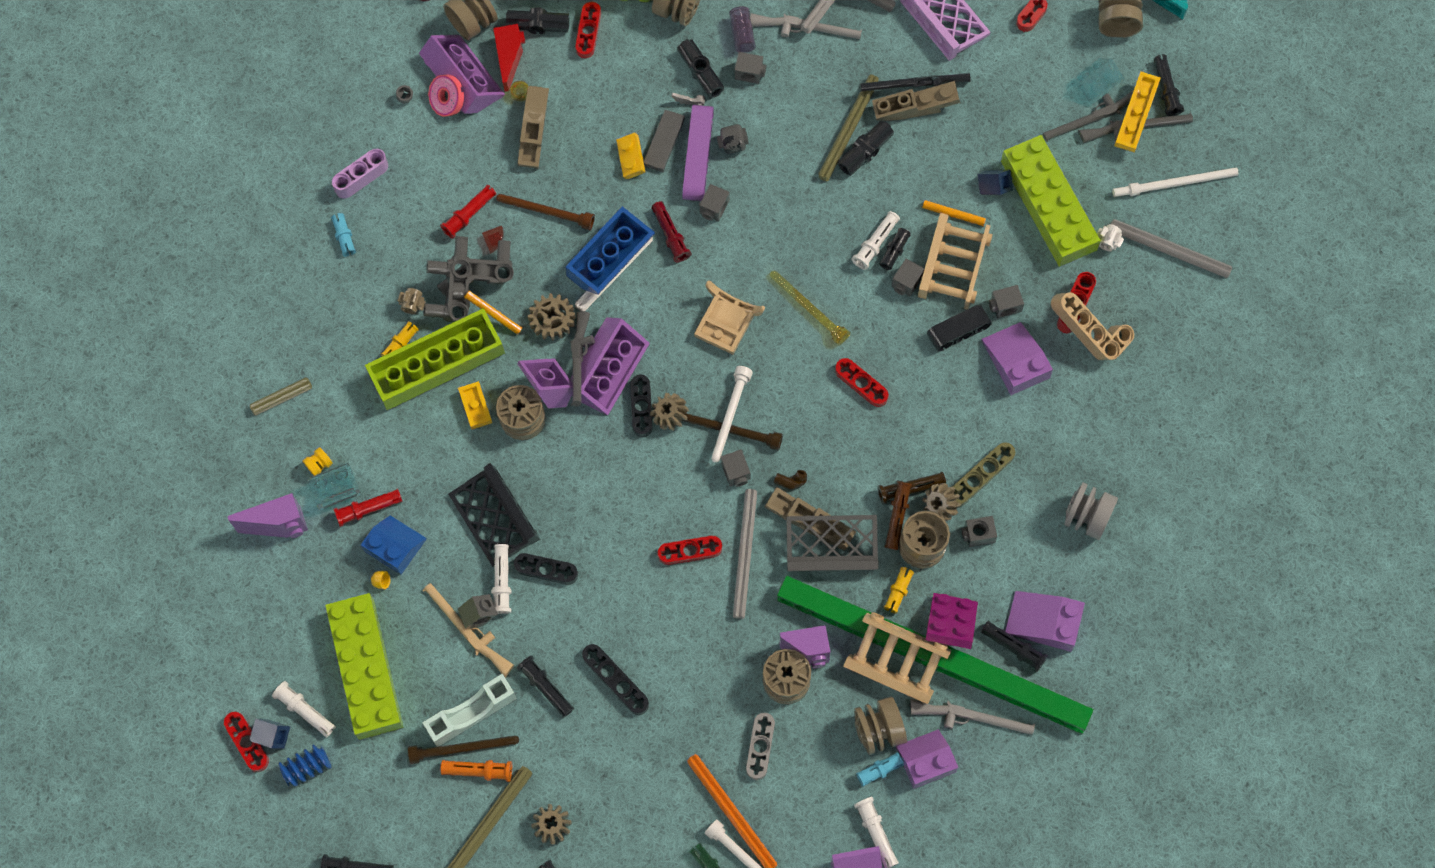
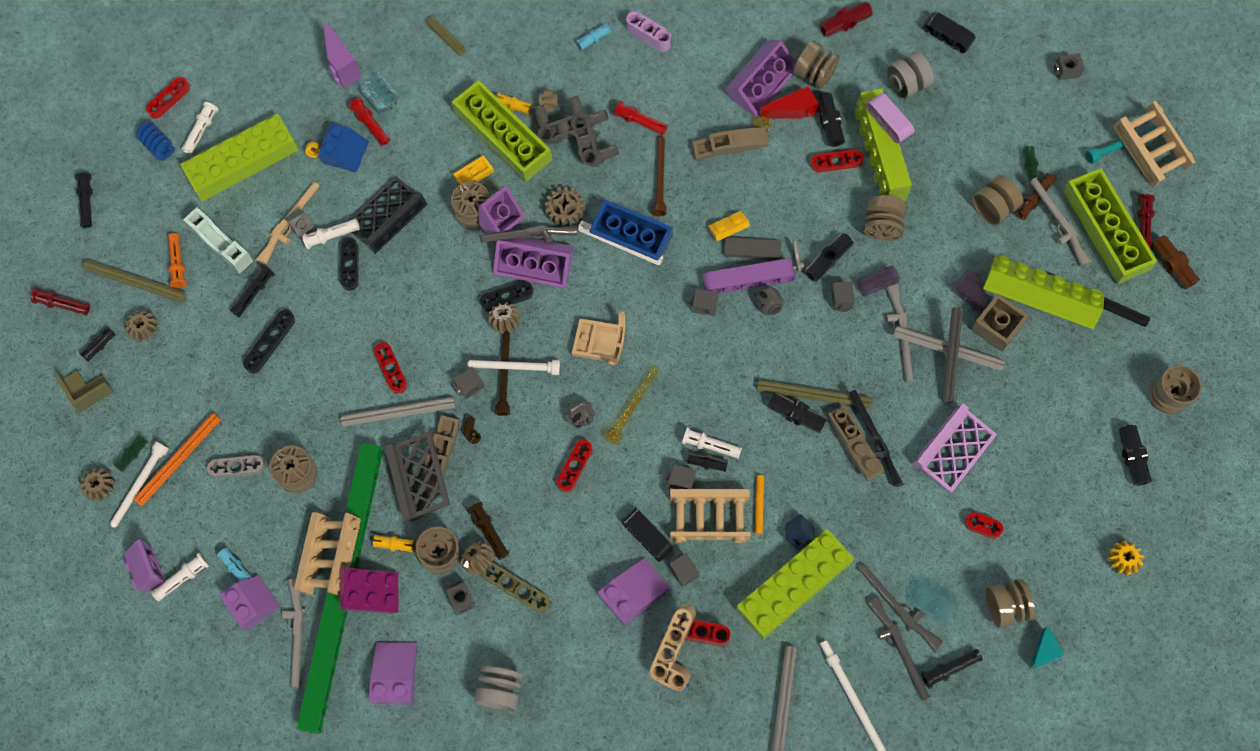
camera: 75 degrees right, 0 degrees up
panel [250,718,291,749] -> none
yellow wheel [302,447,333,478] -> none
dark grey hinge [396,85,413,104] -> none
dark brown piece [408,735,519,765] -> none
tile [428,74,464,117] -> none
light orange bar [464,290,522,335] -> none
clear red tile [482,225,504,254] -> none
dark red pin [651,201,692,263] -> none
medium lavender slope [779,625,830,668] -> none
dark tan wheel [854,696,907,755] -> none
reddish brown pin [884,481,912,550] -> none
black pin [981,620,1048,672] -> none
white gear [1097,224,1124,251] -> none
yellow plate [1114,71,1160,153] -> none
none -> dark grey head [565,400,595,428]

